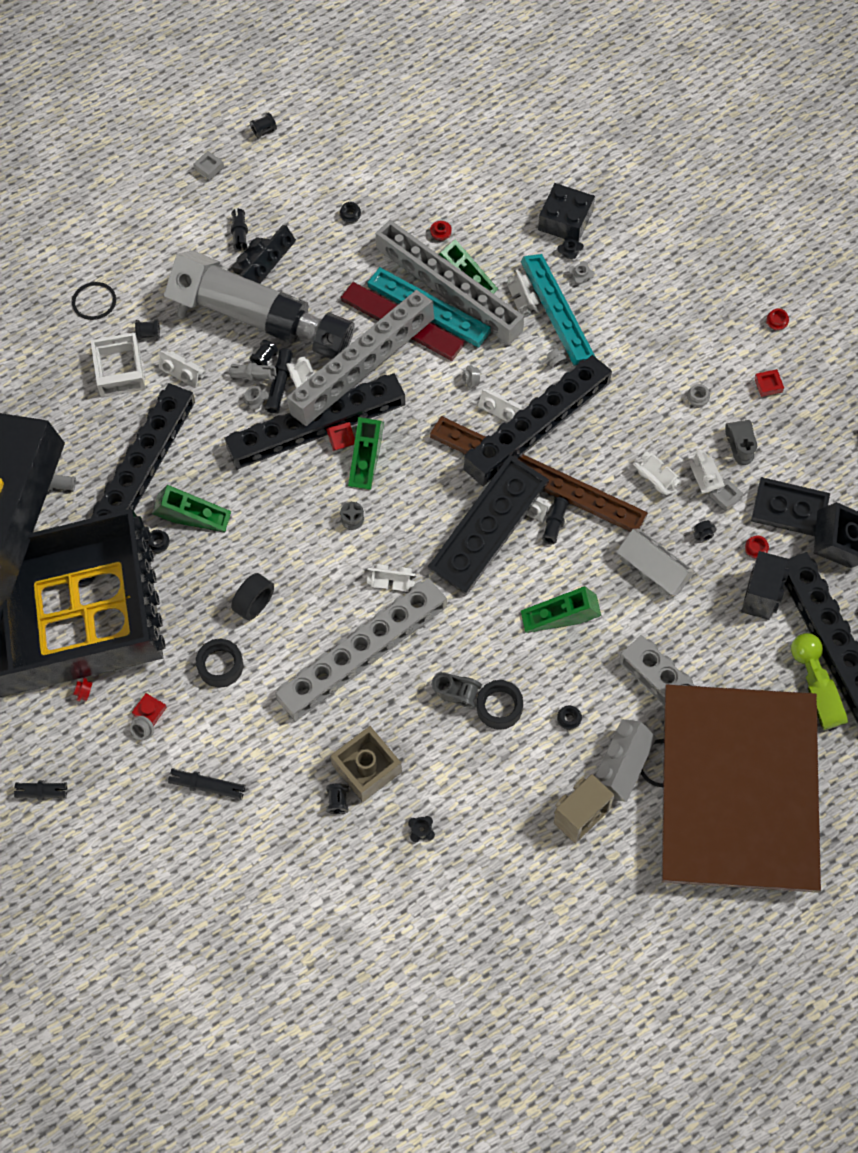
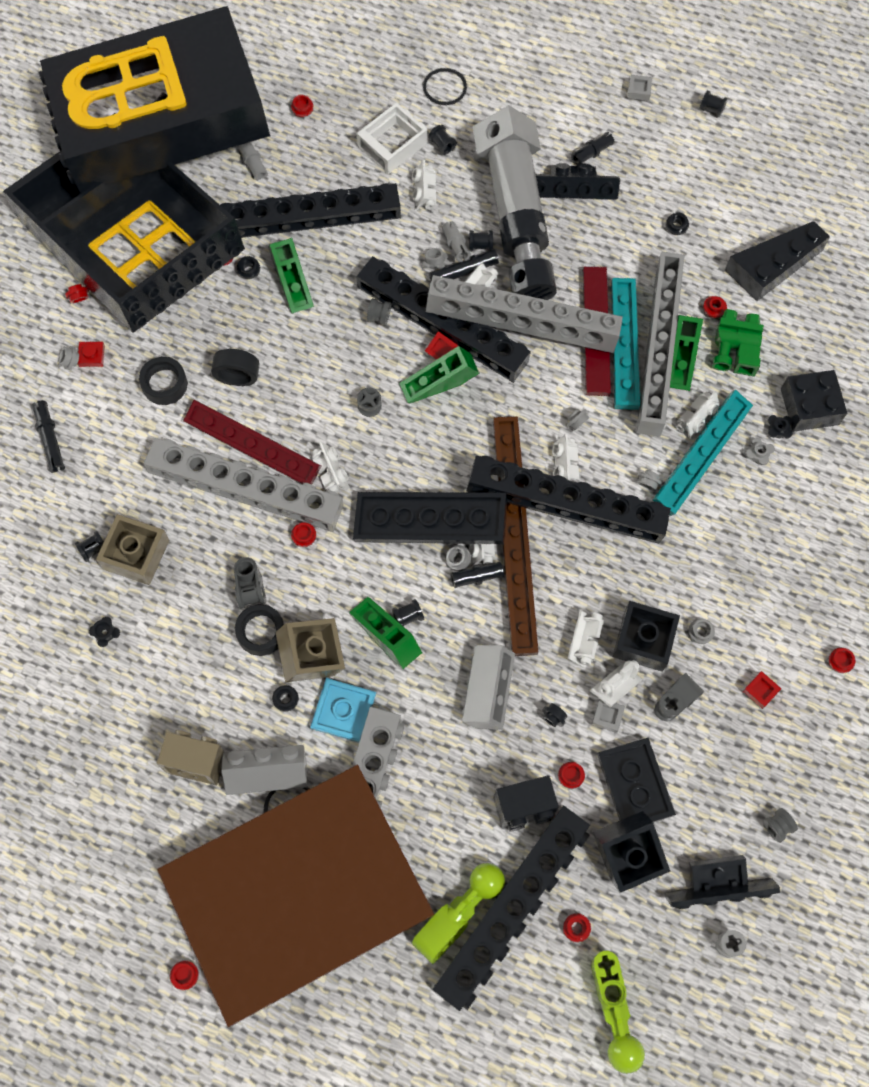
camera: 55 degrees right, 5 degrees up
none -> red plate [170,960,199,990]
none -> dark red tile [183,399,322,485]
none -> dark tan brick [275,618,345,683]
none -> red plate [291,95,314,117]
none -> red plate [291,522,317,547]
none -> medium azure tile [310,678,377,743]
none -> dark grey wheel [367,298,391,326]
none -> black bush [392,599,424,627]
none -> light grey plate [446,545,471,571]
none -> black brick [612,601,680,672]
none -> green hips [712,309,764,377]
none -> black wedge [725,221,830,301]

